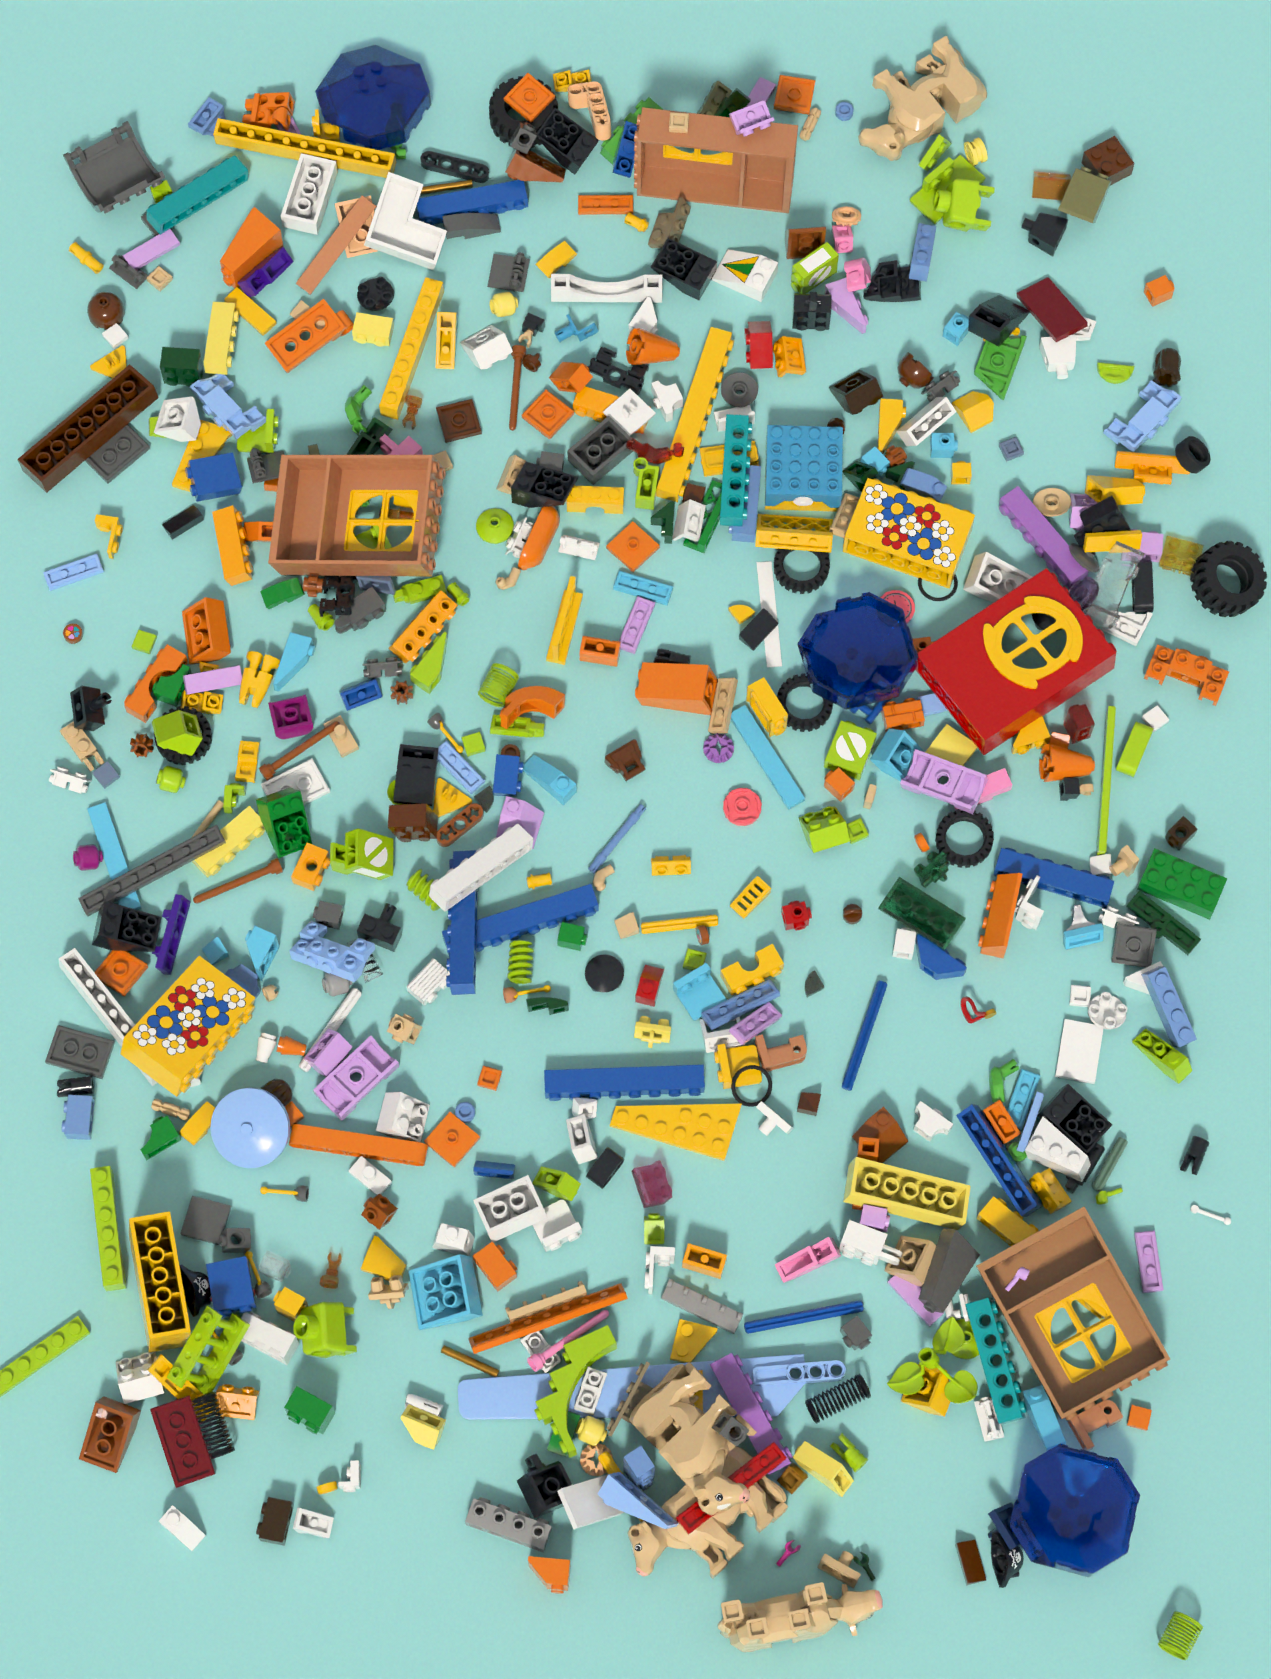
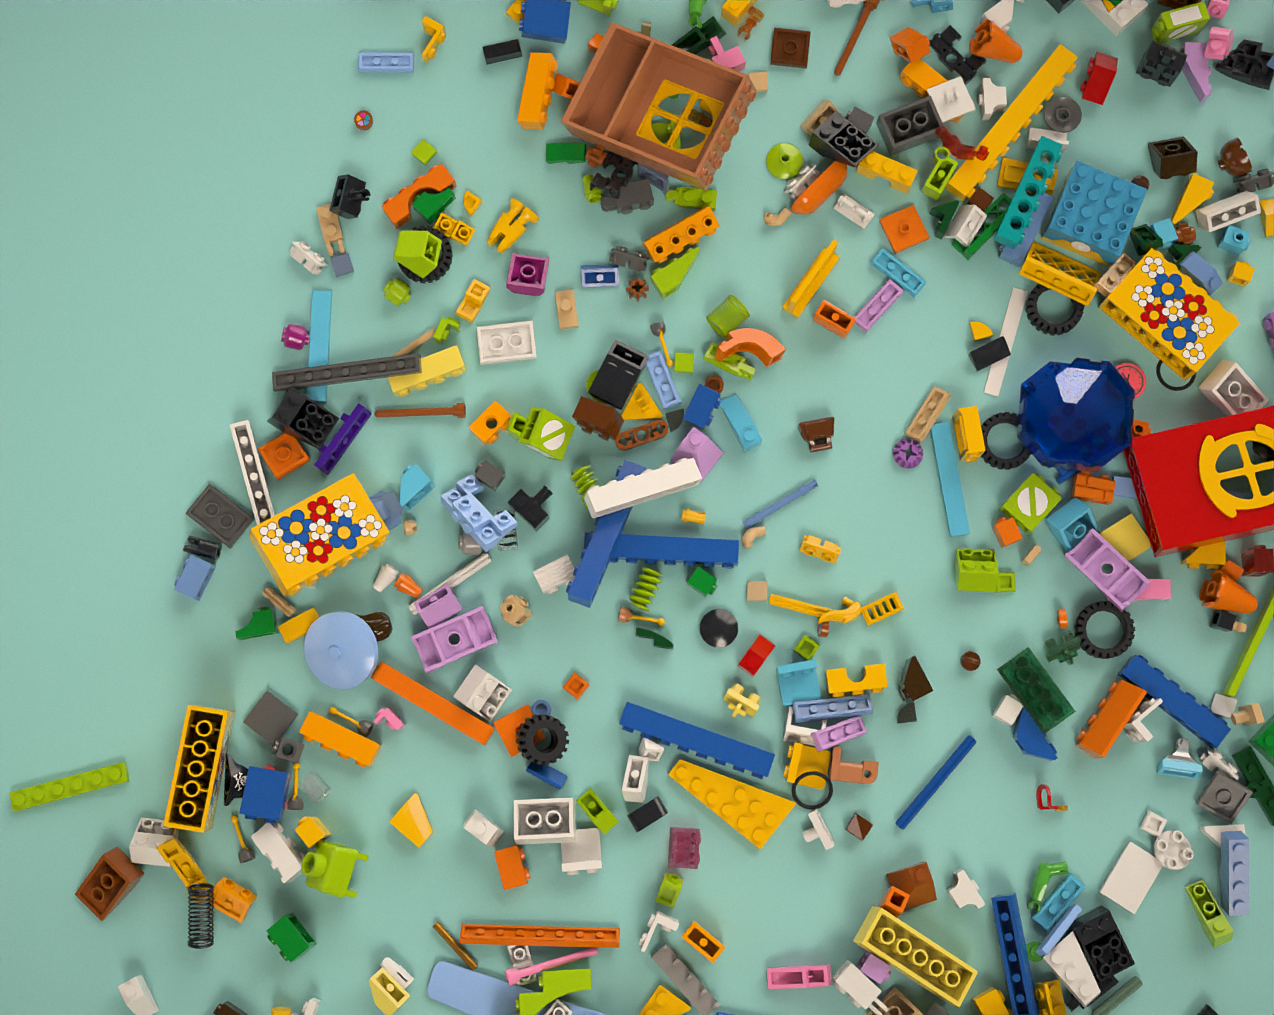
camera: 25 degrees right, 10 degrees up
lime arch [90,1166,126,1292] -> none
dark orange gear [130,733,154,757] -> none
dark red tile [150,1395,215,1488] -> none
lime fence [167,1305,250,1394] -> none
orange slope [182,597,231,665] -> none
lavender tile [183,665,242,694] -> none
medium azure slope [202,937,229,965] -> none
dark grey hinge [247,448,284,483] -> none
green slope [256,787,312,858] -> none
dark orange piece [258,721,340,781] -> none
medium azure slope [273,632,315,692] -> none
orange tile [284,1101,305,1129] -> none
clear orange piece [320,1252,342,1289] -> none
white tile [348,1156,392,1196] -> none
dark orange brick [361,1194,398,1230] -> none
tan hips [368,1275,409,1309] -> none
medium azure slope [408,1254,483,1330] -> none
lime pin [446,582,470,606] -> none
tan hinge [505,1281,587,1323] -> none
reddish brown tile [522,353,541,372] -> none
orange plate [522,390,574,439] -> none
orange slope [635,662,718,715] -> none
black hinge [653,649,691,664] -> none
coral tile [723,788,762,826] -> none
light orange bracket [773,336,806,377] -> none
red brick [781,901,812,930] -> none
orange slope [982,1100,1021,1144] -> none
none -> light orange brick [299,711,382,768]
none -> bright pink bracket [373,708,406,730]
none -> black tyre [516,714,569,765]
none -> yellow piece [818,597,862,624]
none -> dark brown slope [898,656,934,704]

